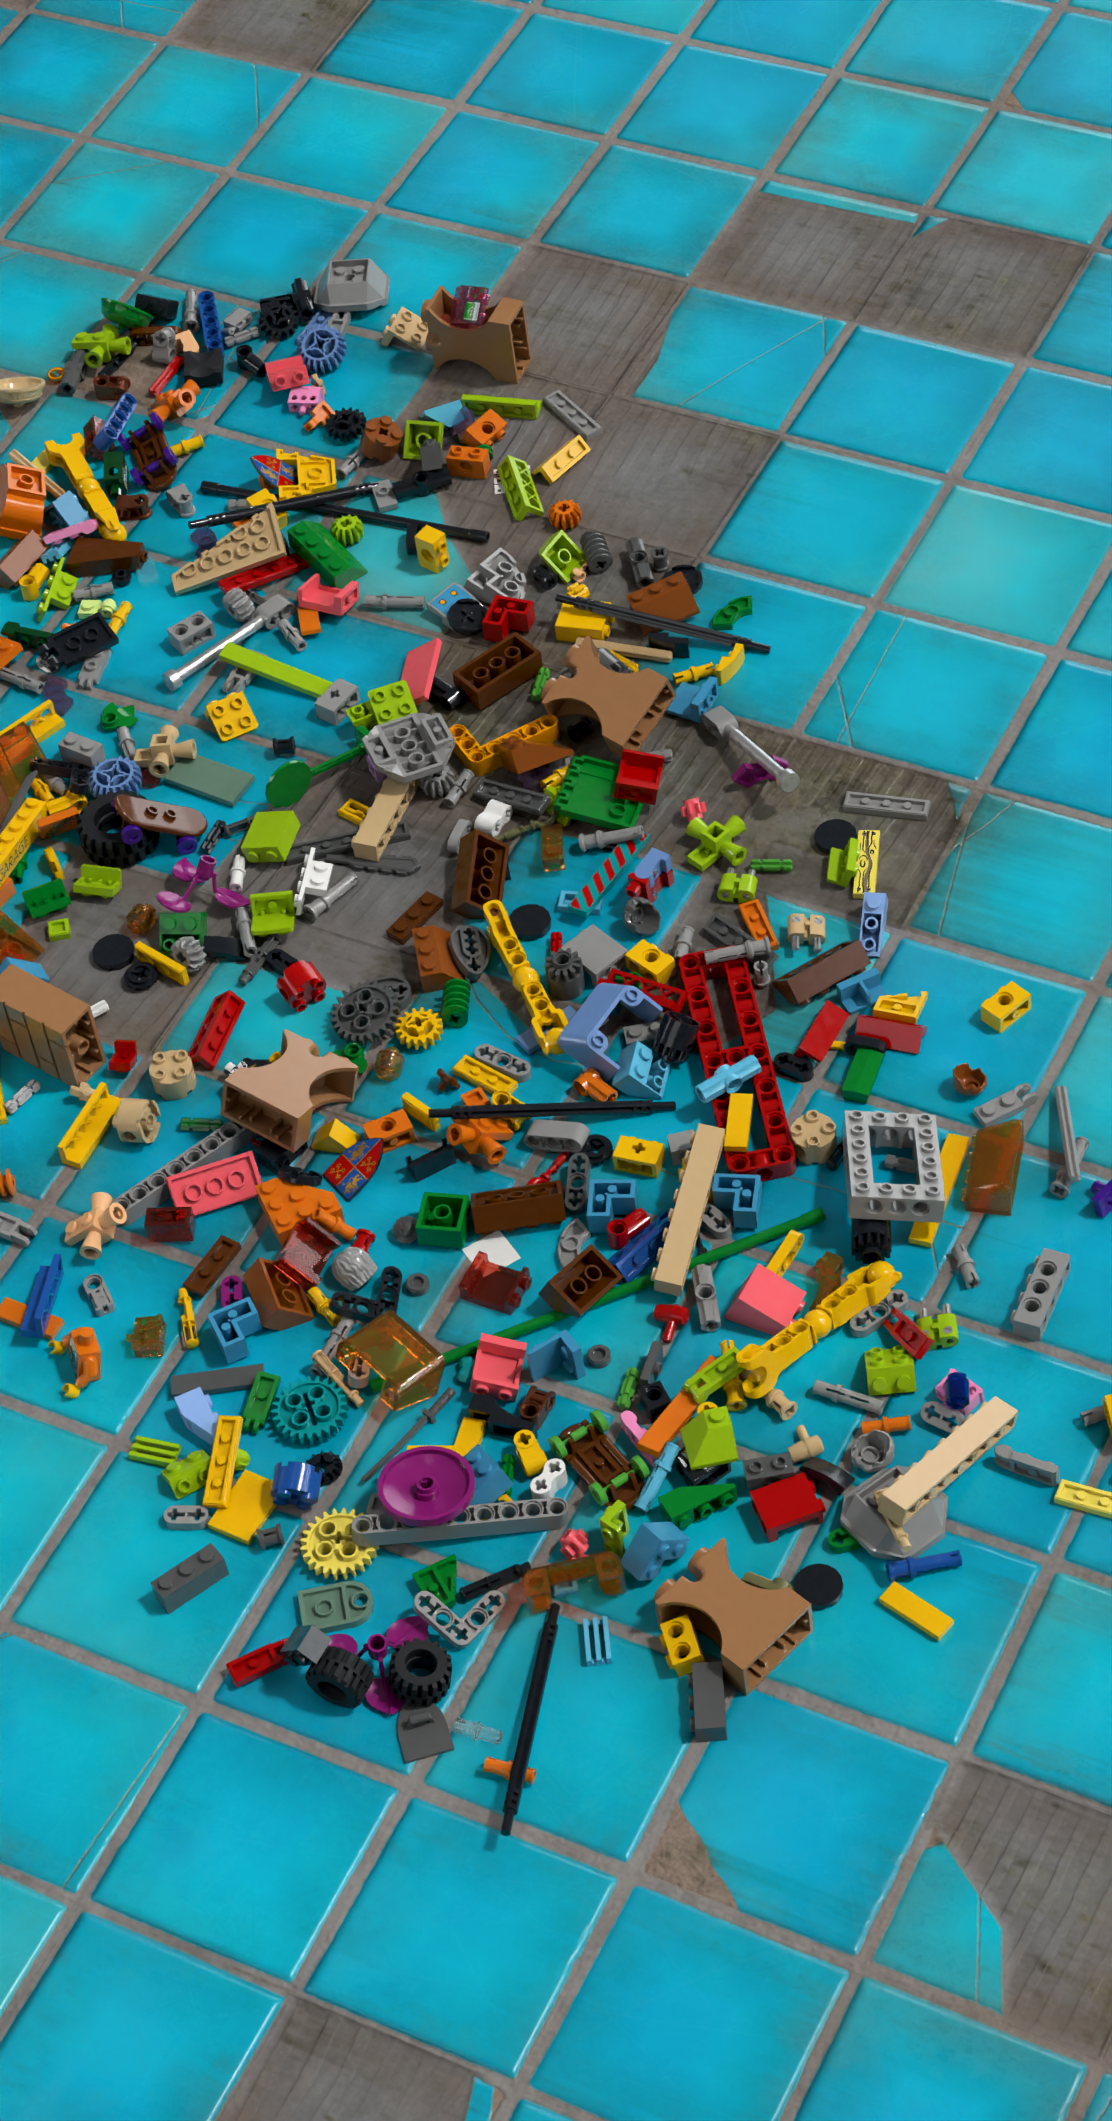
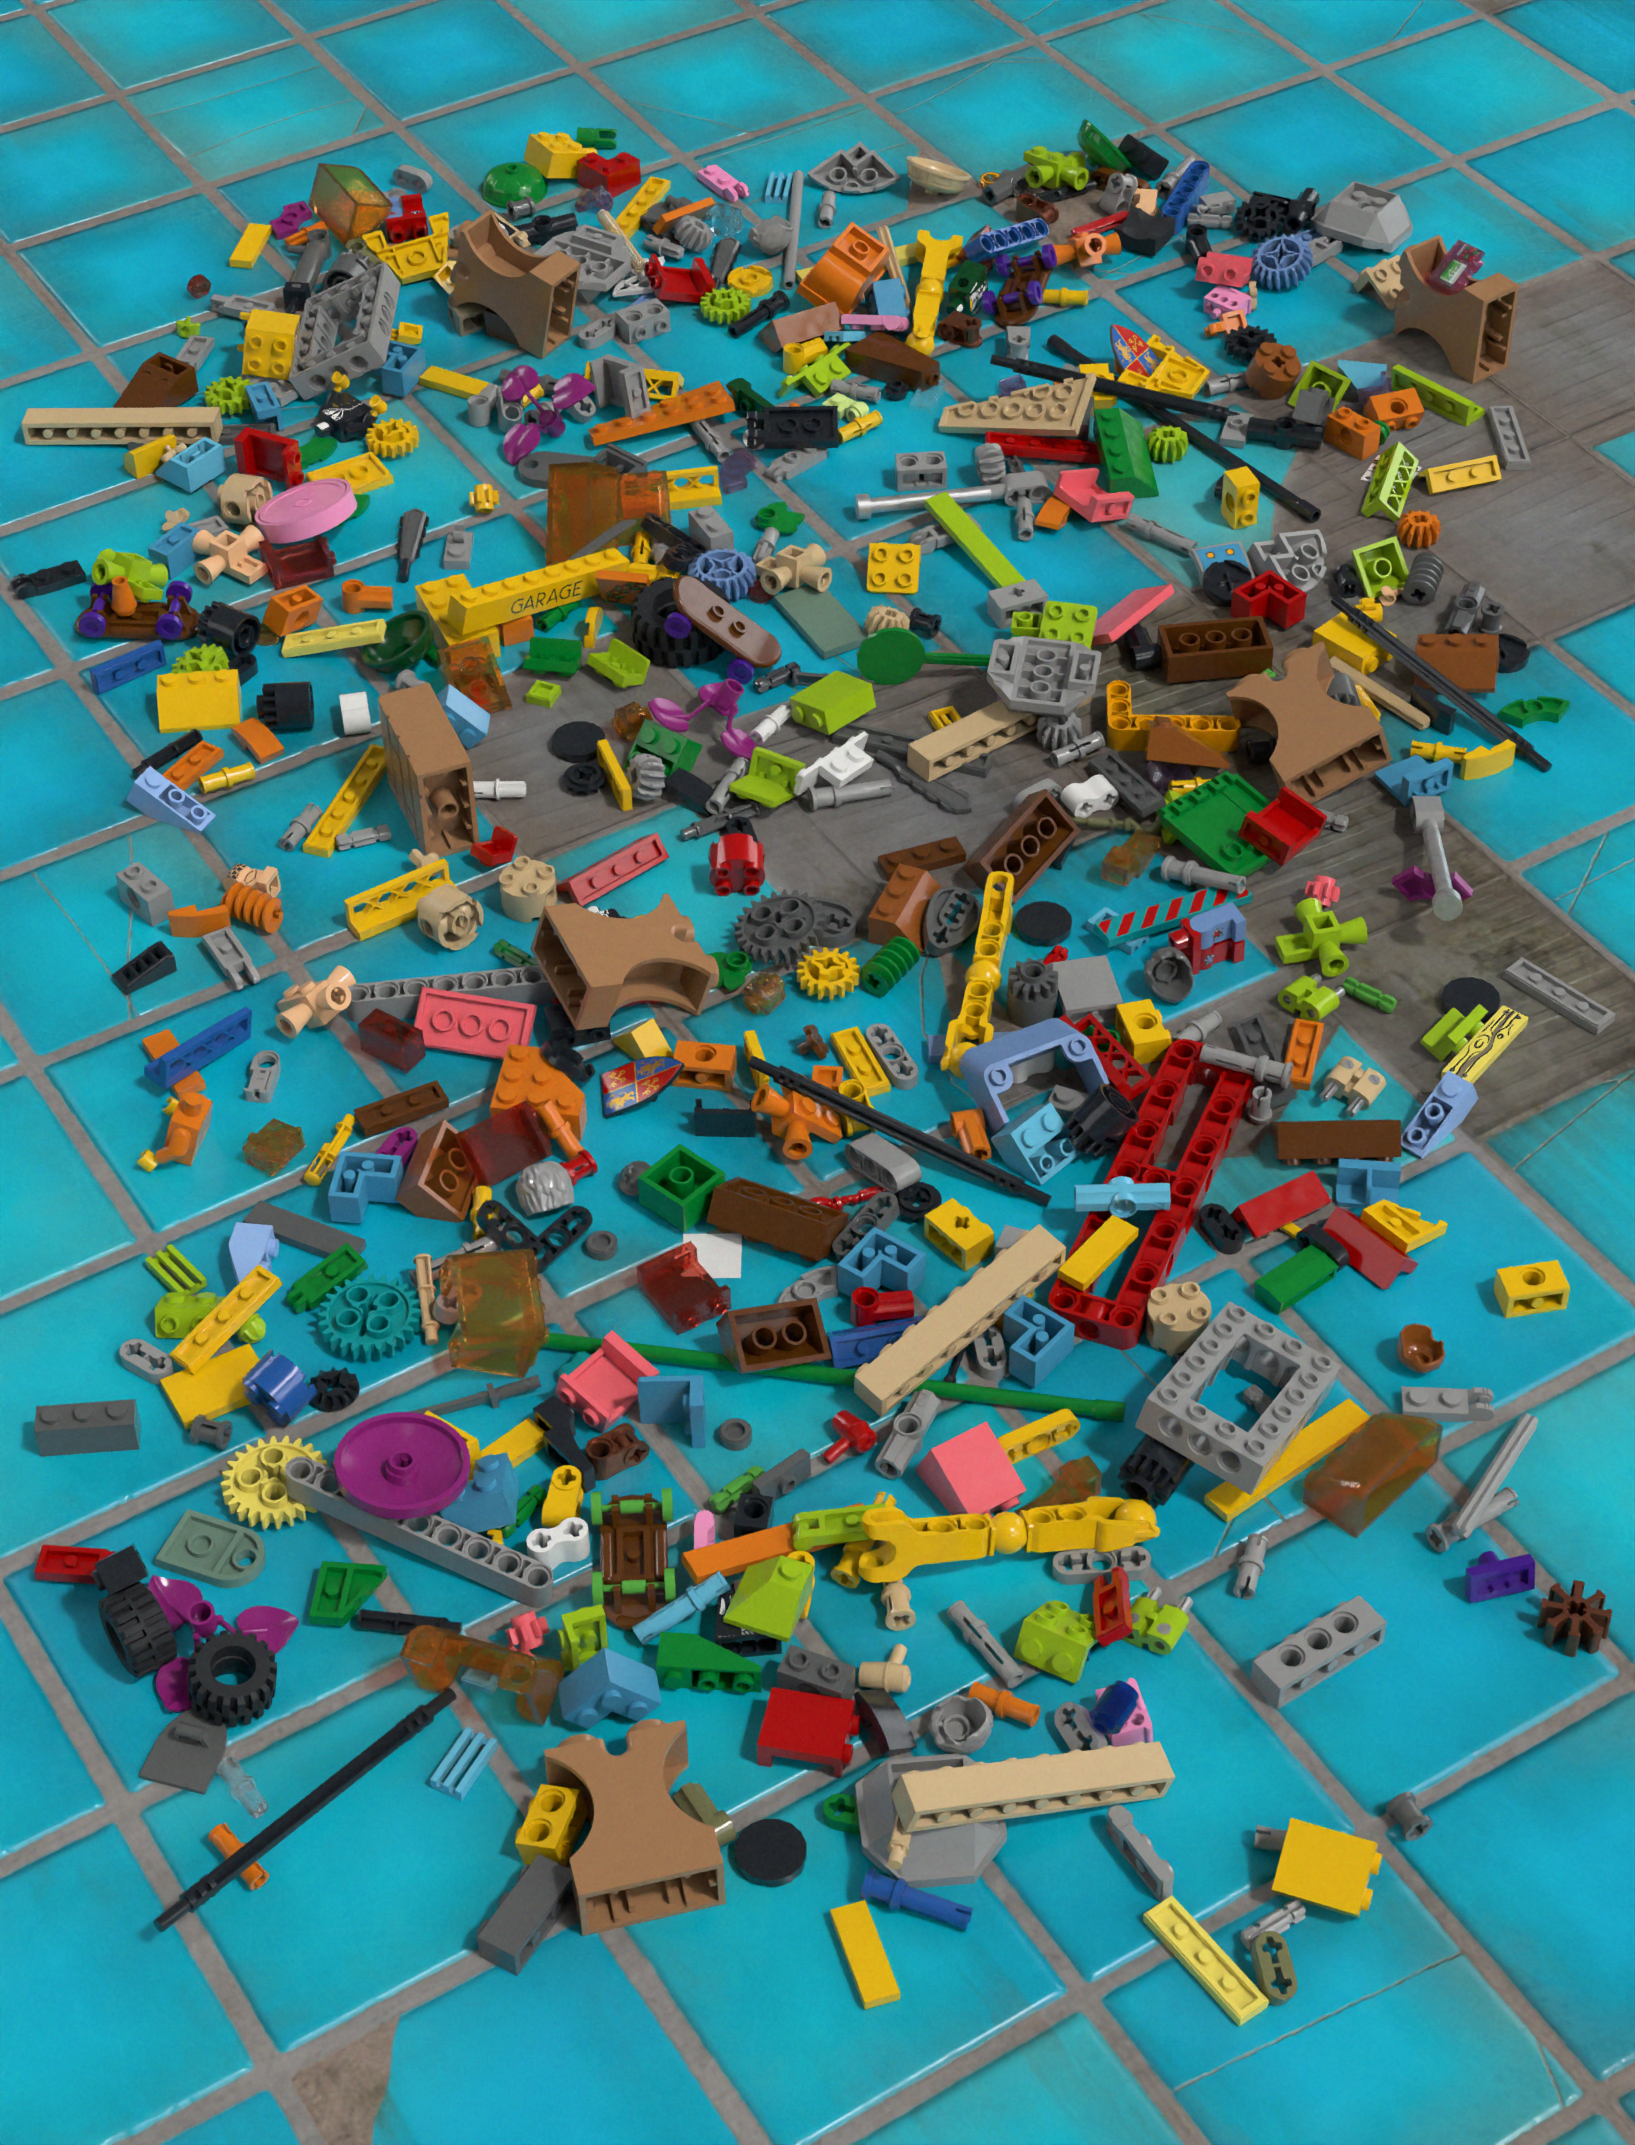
camera: 25 degrees right, 5 degrees down
light grey beam [413,1590,506,1649] -> none
none -> tan gear [864,605,910,636]

